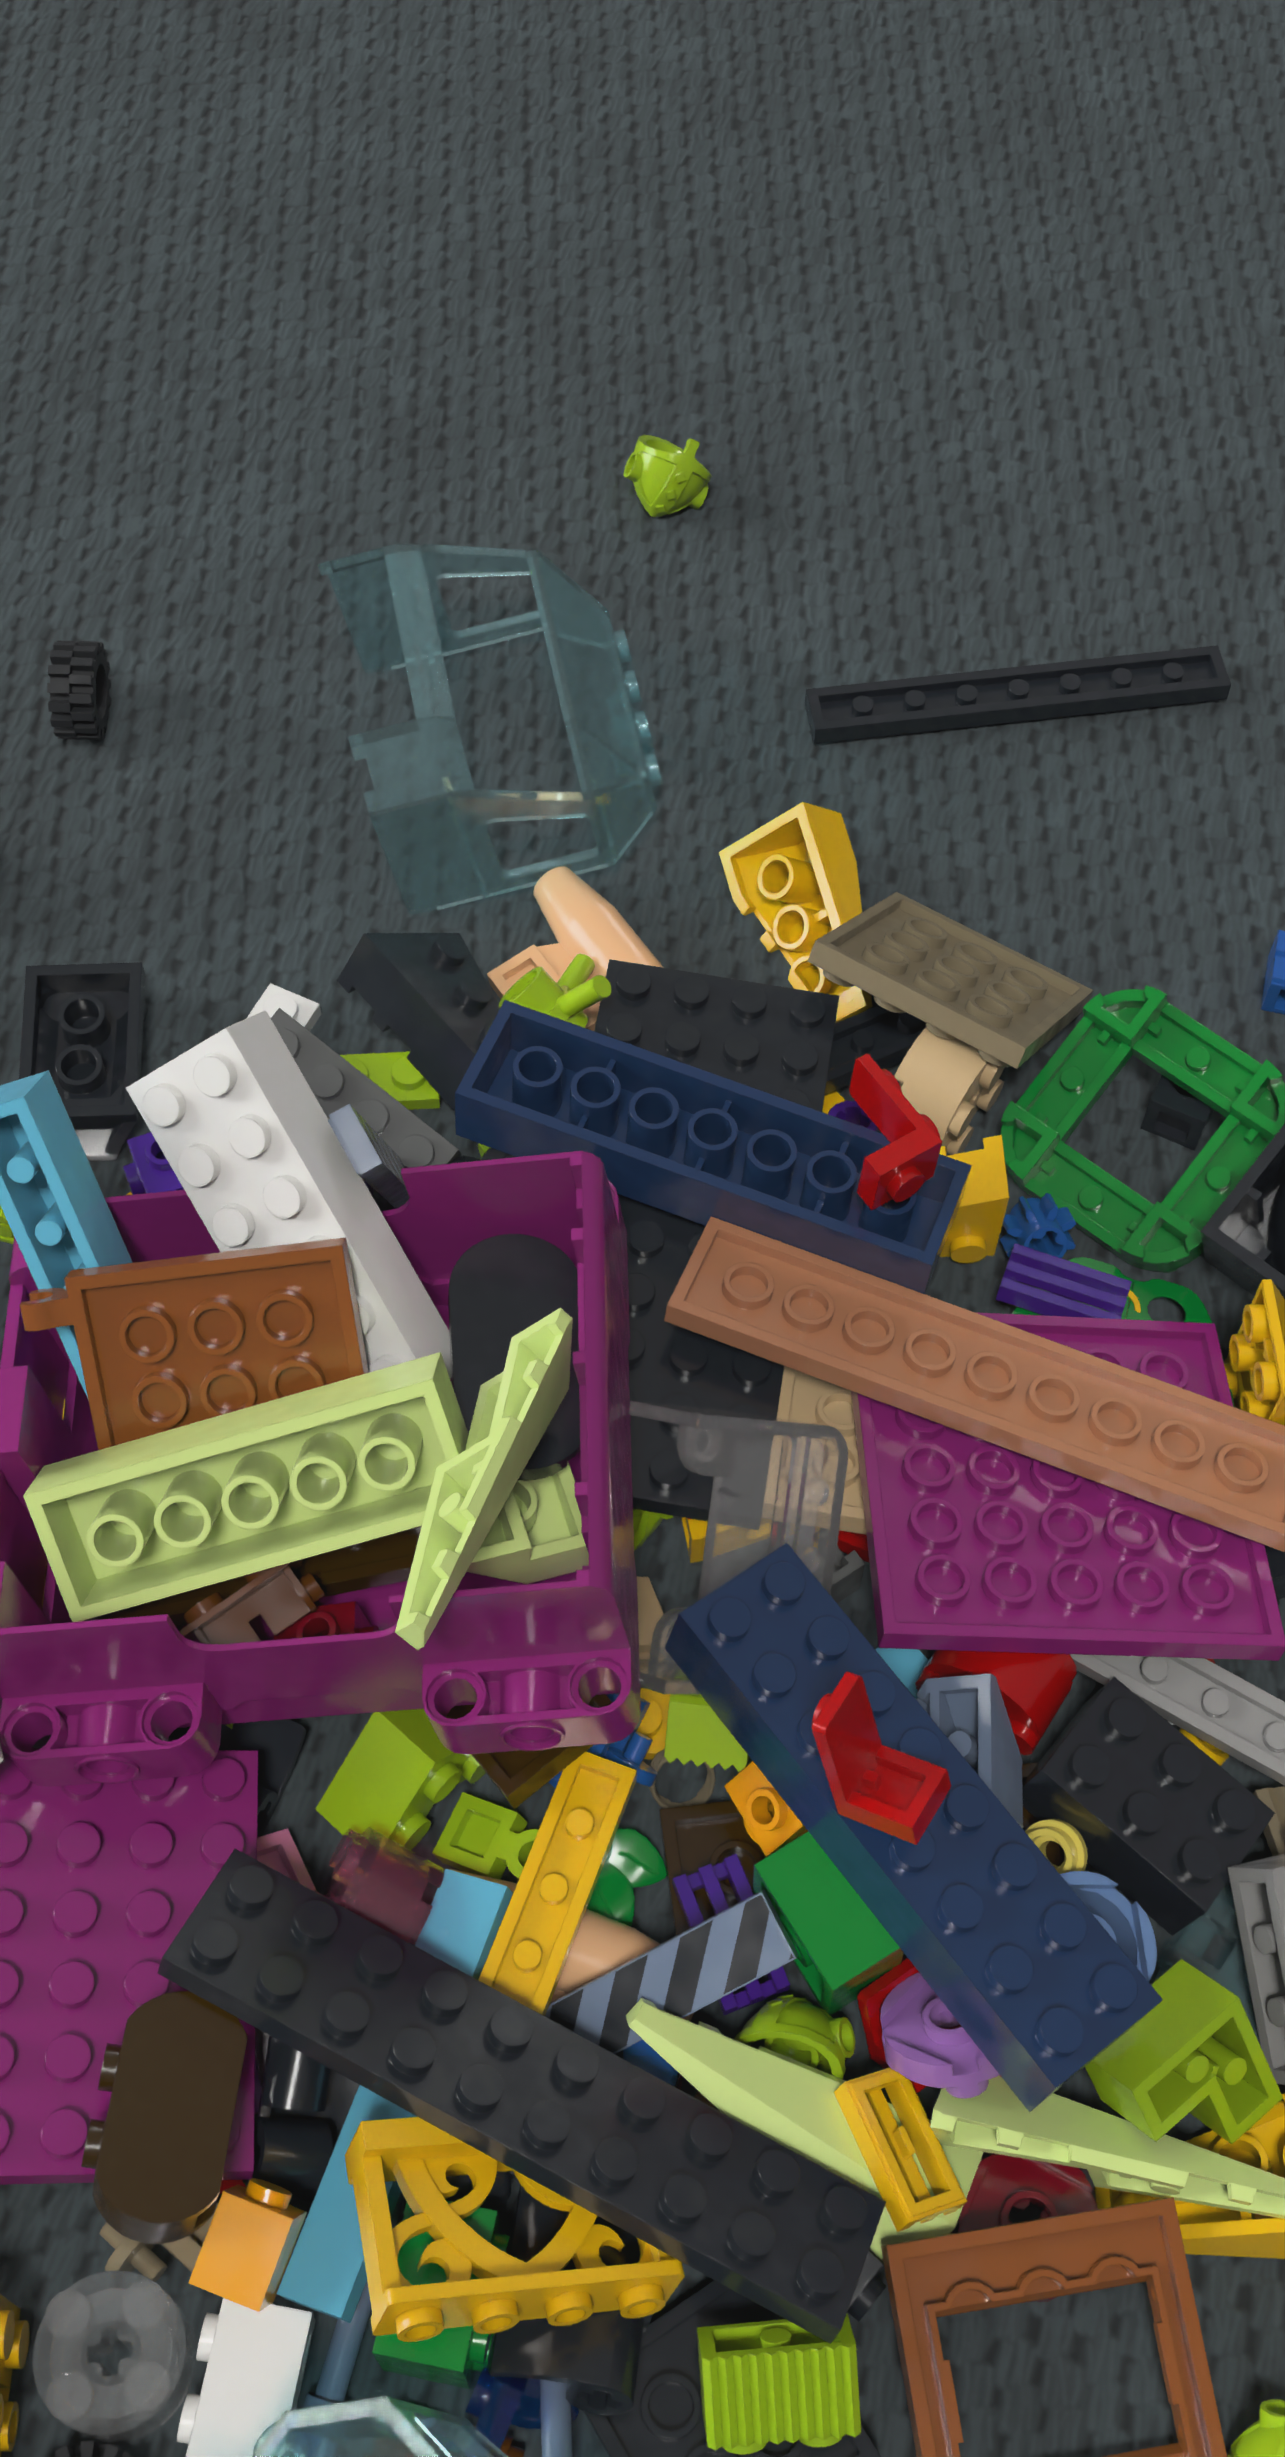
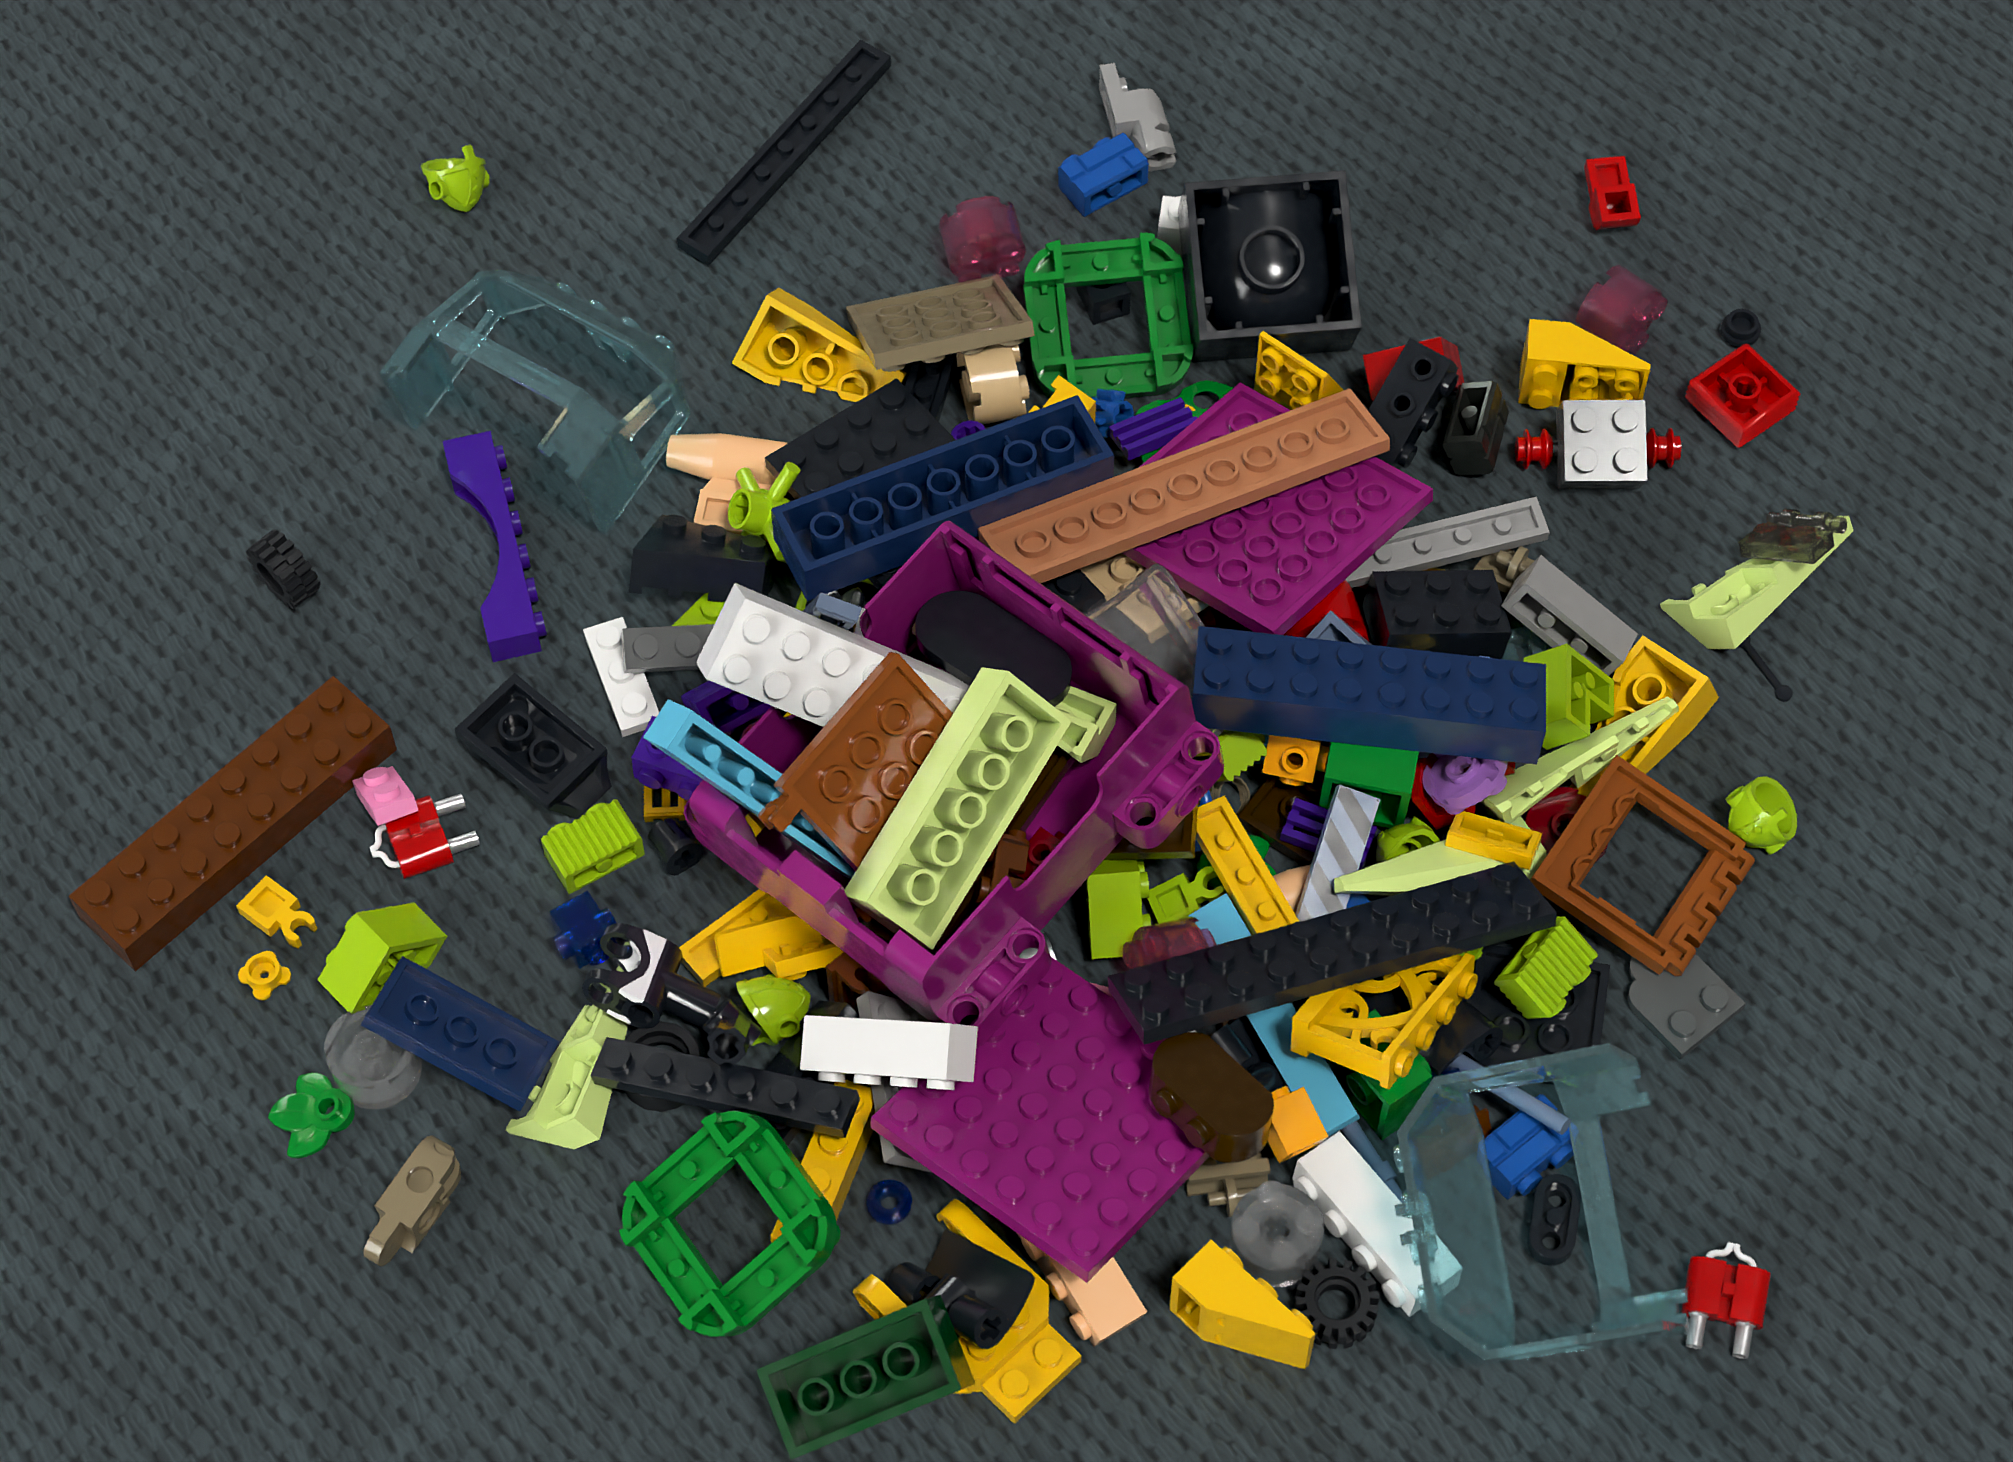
camera: 45 degrees left, 0 degrees up
yellowish green wedge [395,1308,573,1650] -> none
red bracket [812,1671,952,1845] -> none
red bracket [849,1053,943,1211] -> none
none -> dark purple arch [442,431,547,662]
none -> clear pink brick [939,196,1026,283]

